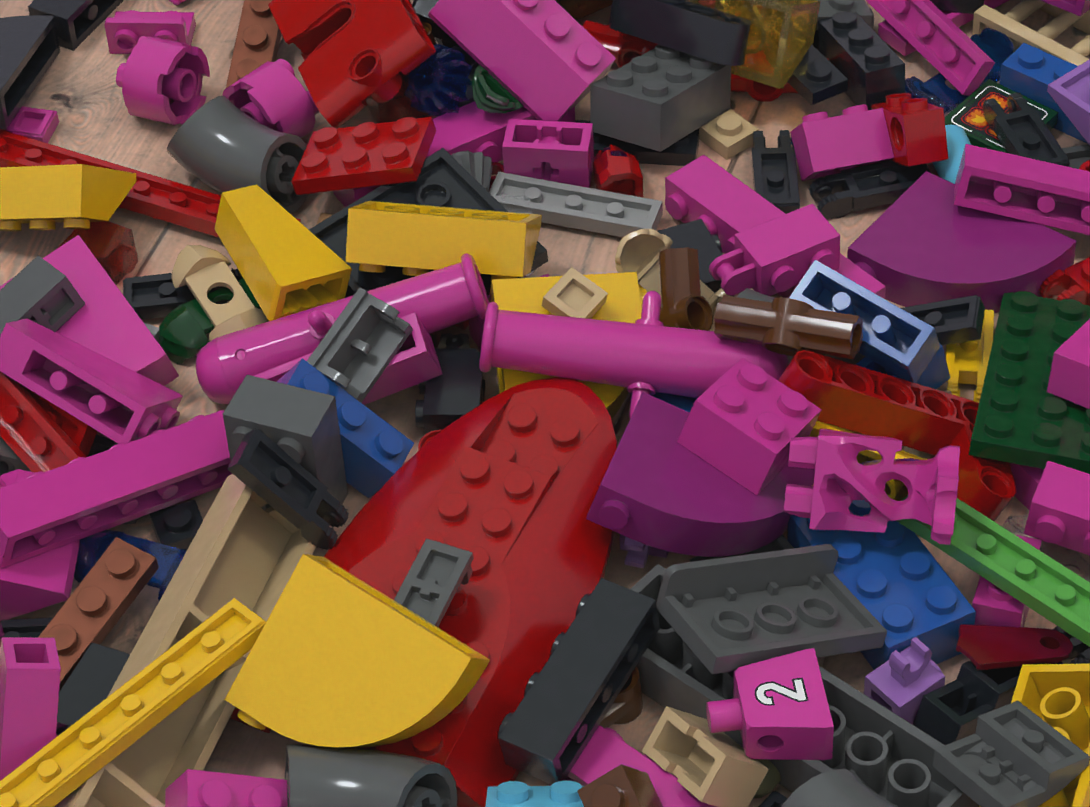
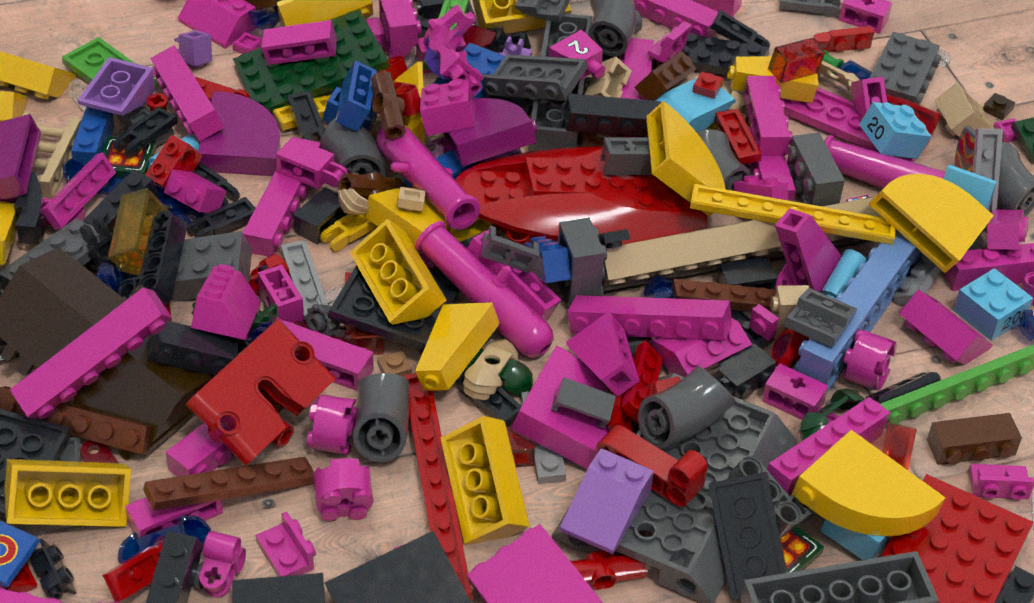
camera: 130 degrees left, 0 degrees up
red plate [291,117,437,195] -> none

